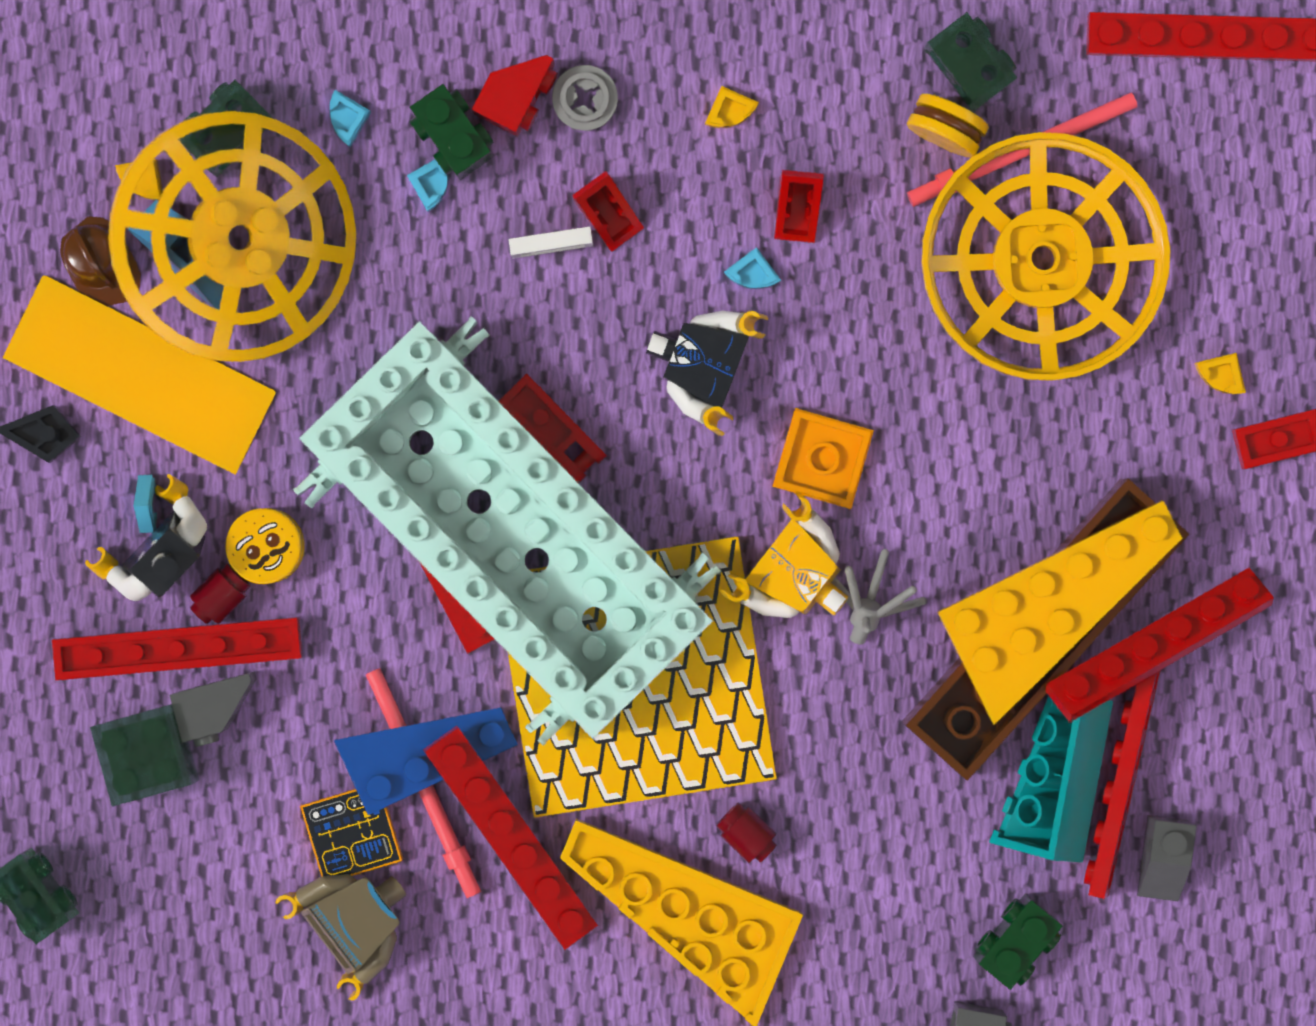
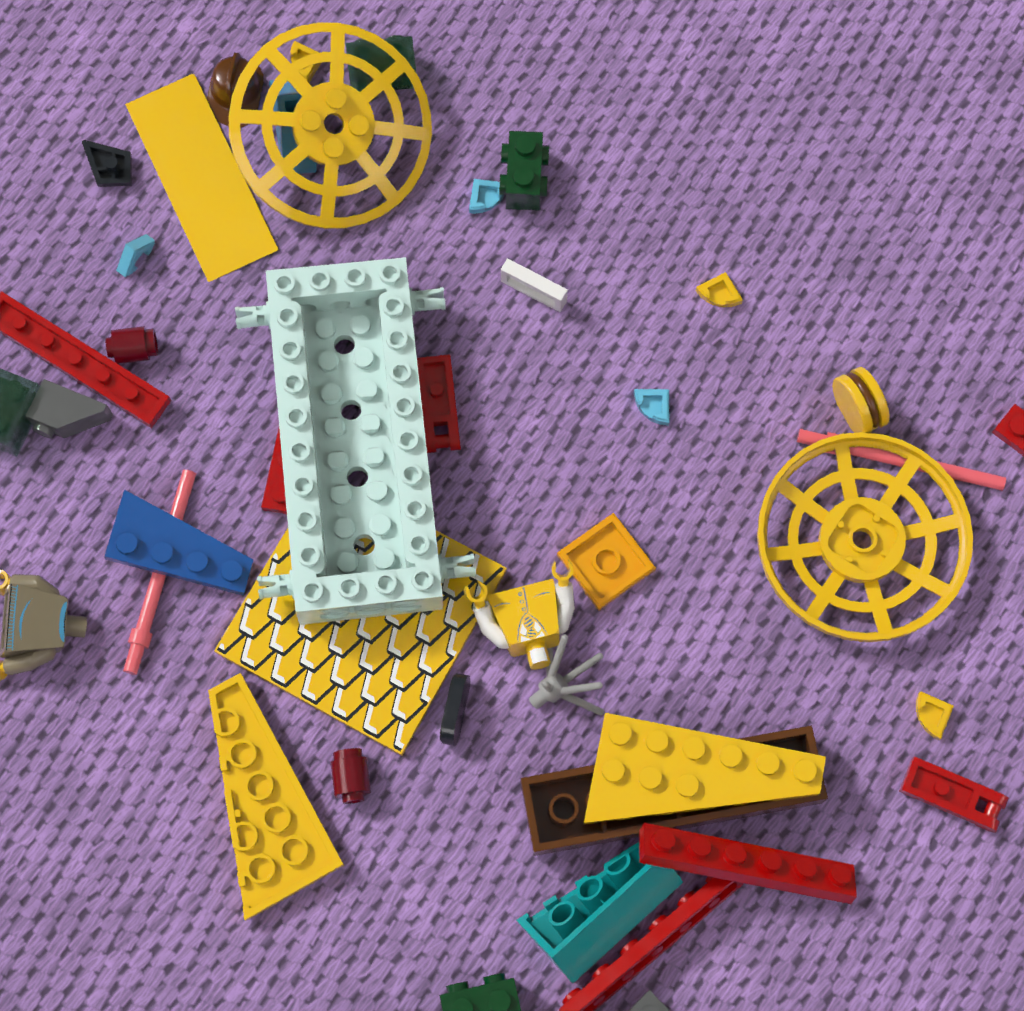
camera: 40 degrees right, 15 degrees down
torso [85,474,207,601] -> none
yellow head [225,508,305,584] -> none
black tile [300,789,403,876] -> none
medium azure tile [330,90,371,147] -> none
red plate [423,726,598,950] -> none
red slope [472,55,558,137] -> none
light grey gear [552,65,618,132] -> none
red slope [572,171,644,252] -> none
torso [646,310,768,436] -> none
red slope [774,170,824,243] -> none
clear green brick [924,12,1017,113] -> none
none -> black tile [440,673,470,746]

